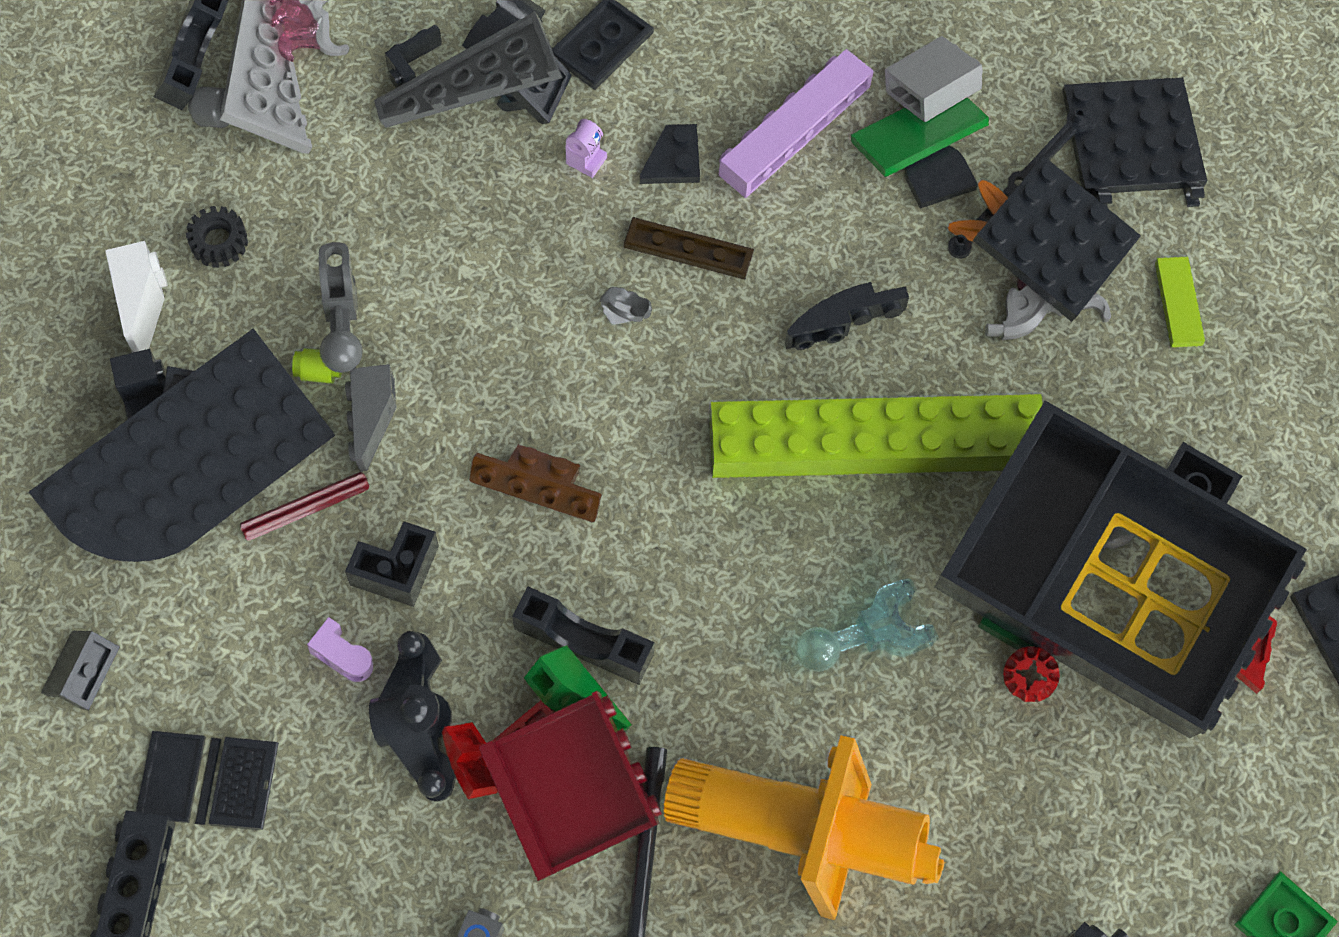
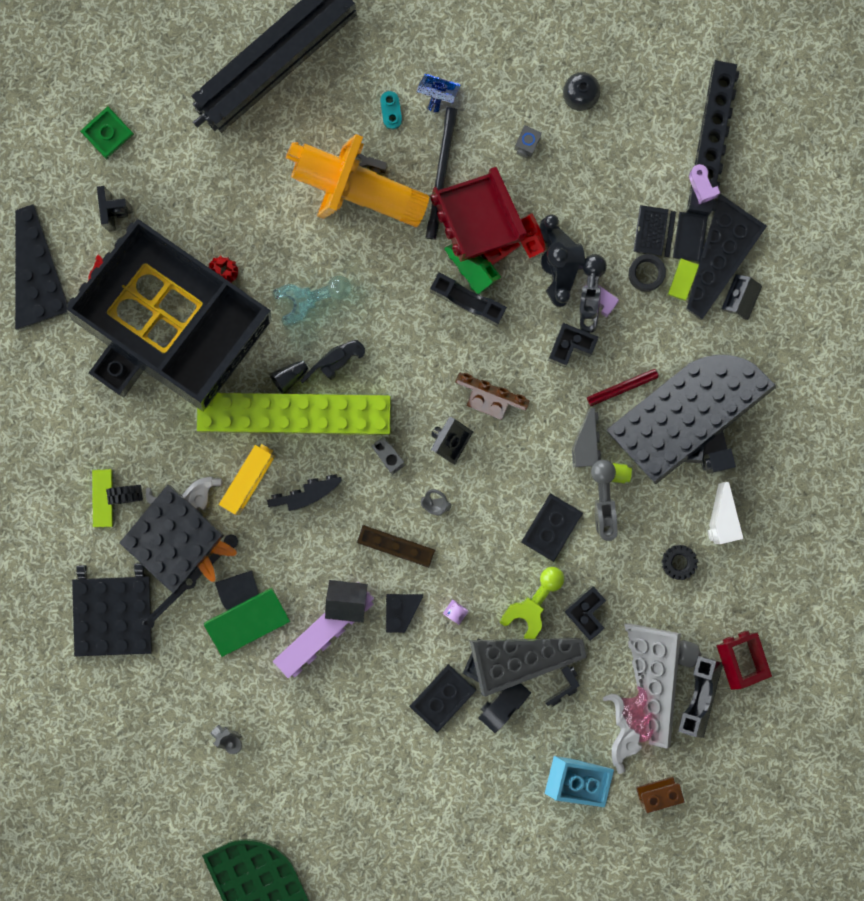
camera: 170 degrees left, 20 degrees up
light grey brick [885,36,983,122] -> none
none -> black bracket [97,186,133,232]
none -> black tyre [106,485,143,505]
none -> yellow window [219,444,275,515]
none -> black piece [269,360,308,394]
none -> black animal [301,340,365,383]
none -> black slope [325,580,368,623]
none -> dark grey plate [356,154,387,175]
none -> dark grey leg [371,437,406,475]
none -> black tile [431,416,473,465]
none -> lime piece [500,567,565,639]
none -> black tile [521,493,583,562]
none -> black brick [563,585,606,641]
none -> black piece [580,254,607,333]
none -> black tyre [628,254,666,292]
none -> lime tile [667,259,699,301]
none -> black wing [686,194,767,320]
none -> lavender leg [689,164,720,204]
none -> dark red window [716,630,772,690]

